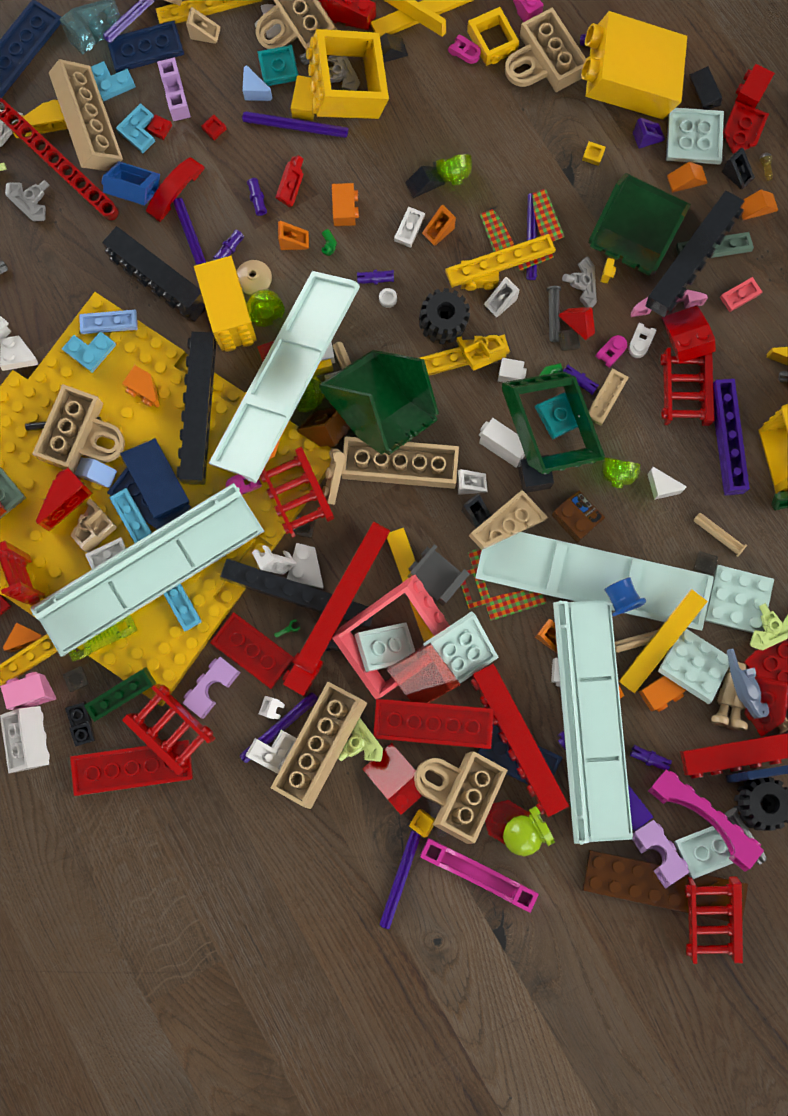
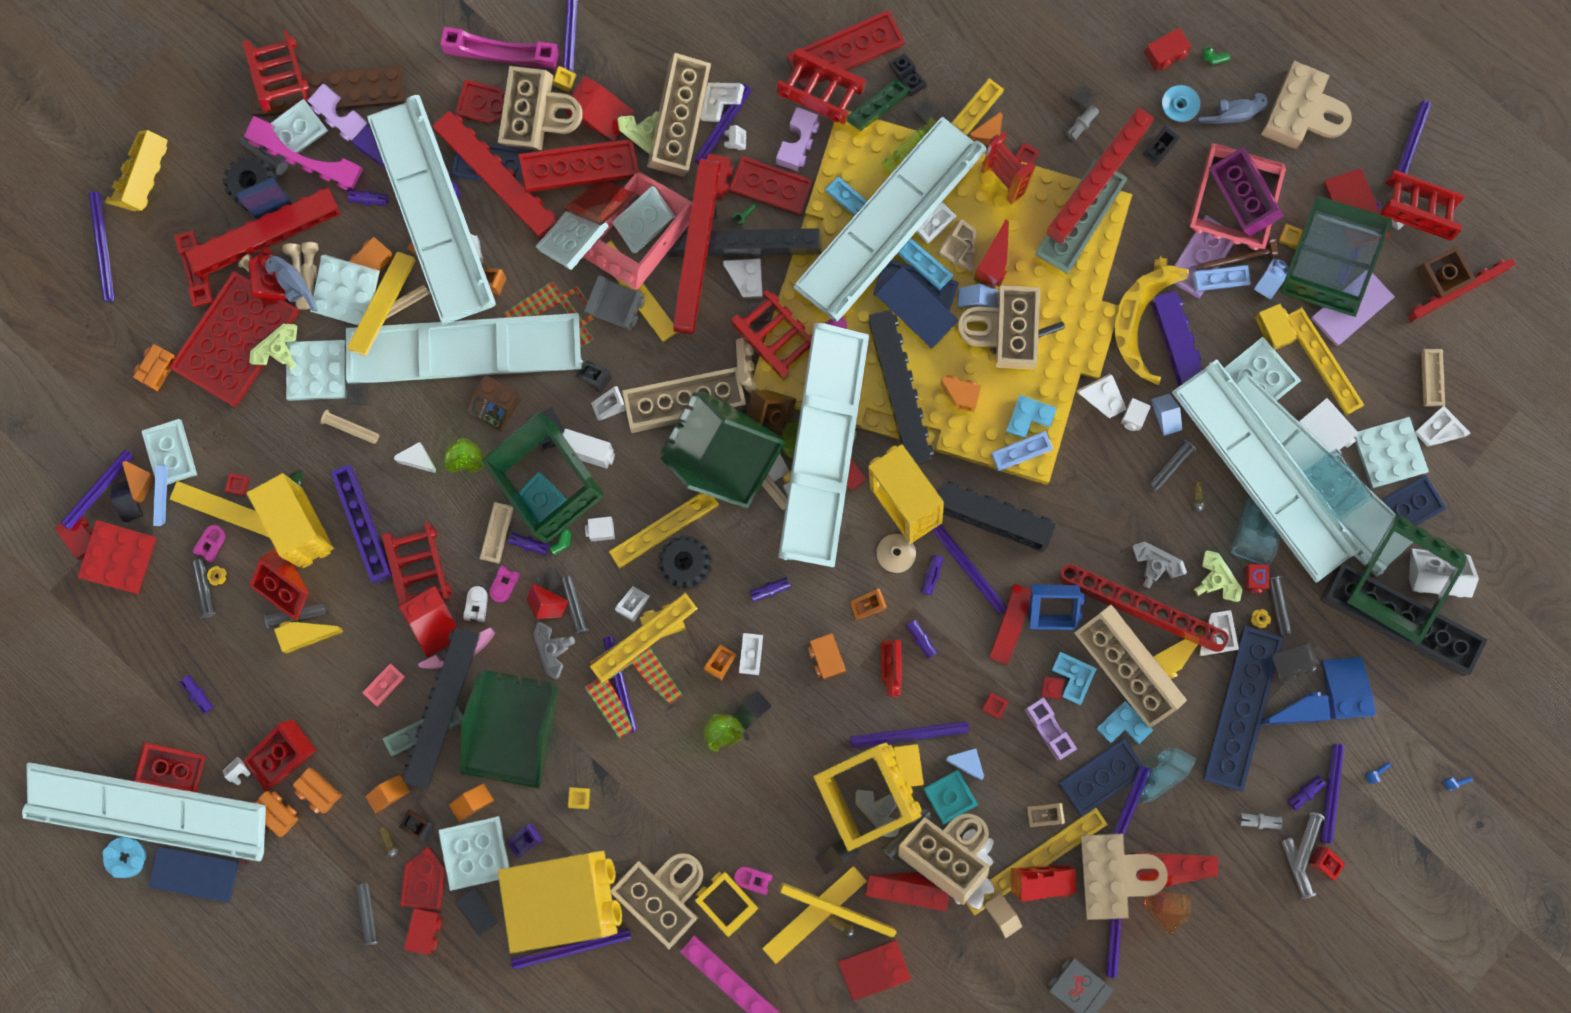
camera: 160 degrees right, 0 degrees up
bright pink slope [0,672,56,710] -> none
white slope [0,706,50,773] -> none
clear neon green cylinder [246,289,285,327] -> none
white hinge [252,545,297,575] -> none
green arm [321,229,337,256] -> none
white tile [379,288,397,308] -> none
yellow slope [456,335,506,371] -> none
tan wing [469,490,548,550] -> none
lime tile [503,806,555,857] -> none
yellow plate [600,258,616,284] -> none
blue piece [604,577,646,616] -> none

